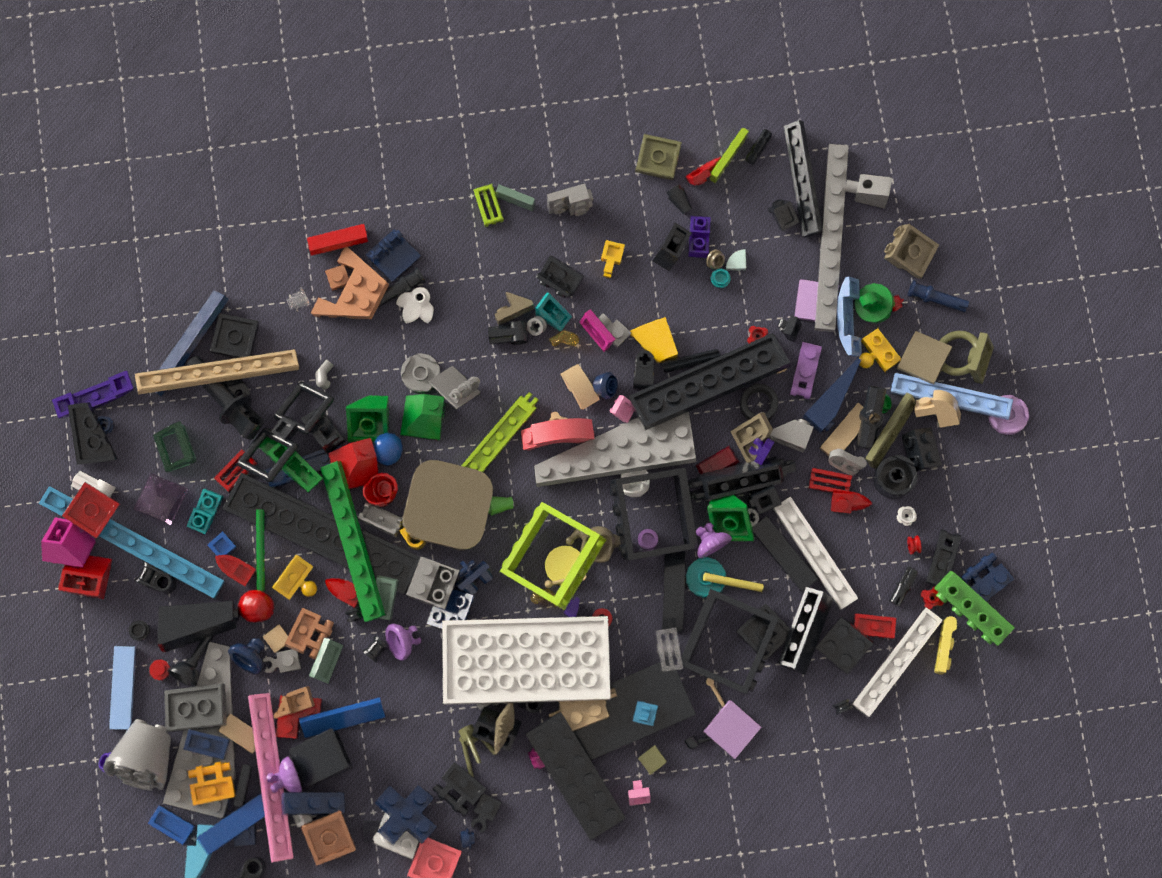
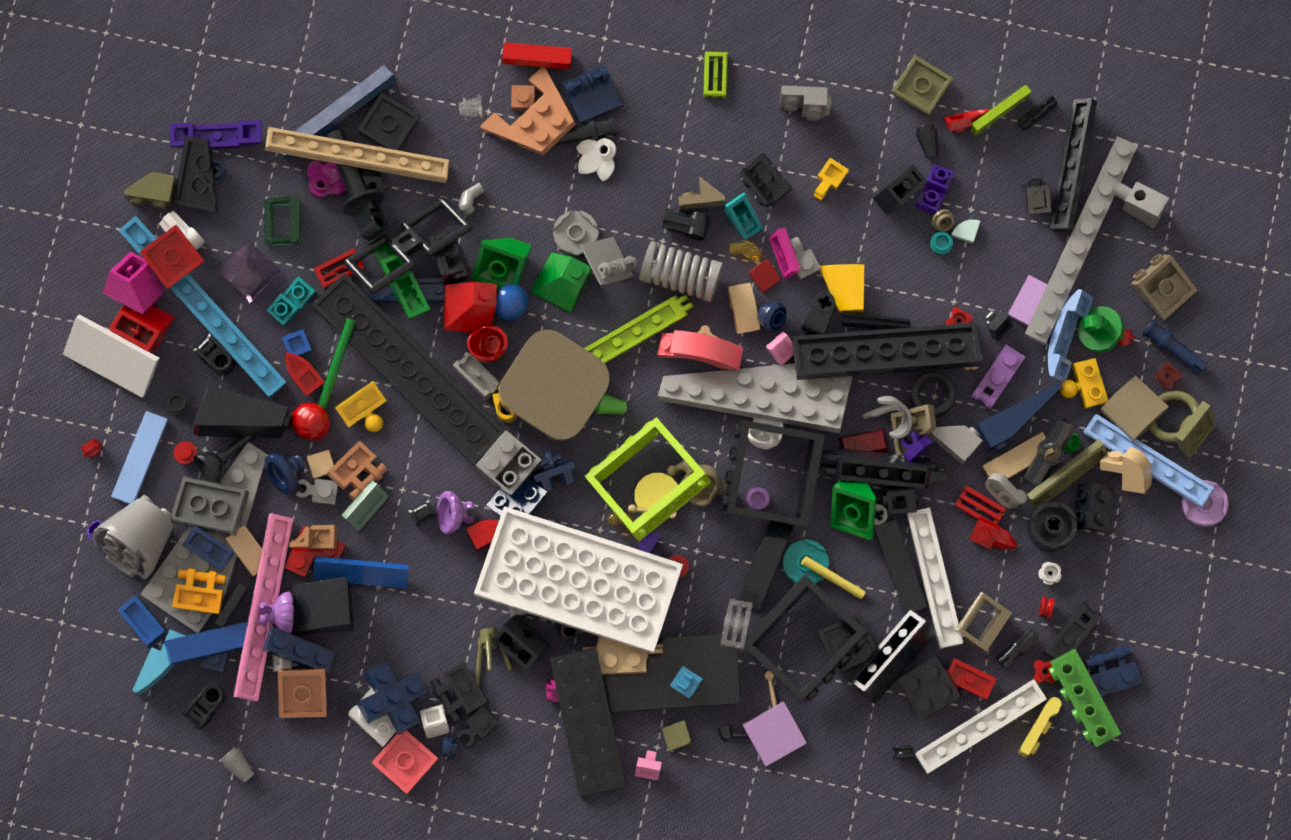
camera: 20 degrees right, 0 degrees up
green plate [320,461,386,622] -> none
red plate [325,578,359,608] -> none
black bush [345,608,364,622] -> none
sand green tile [376,575,398,620] -> none
dark tan hair [494,702,514,755] -> none
sand green tile [496,184,535,211] -> none
light grey bush [527,316,547,336] -> none
medium lavender hair [696,523,732,558] -> none
none -> white tile [63,314,160,398]
none -> red plate [81,438,102,458]
none -> olive slope [124,172,177,209]
none -> magenta plate [307,160,346,198]
none -> white slope [420,705,449,738]
none -> red brick [466,520,499,553]
none -> light grey piece [639,241,723,302]
none -> red slope [749,259,781,293]
none -> light grey helmet [863,396,912,439]
none -> dark tan tile [955,592,1012,652]
none -> clear red plate [1153,362,1181,390]

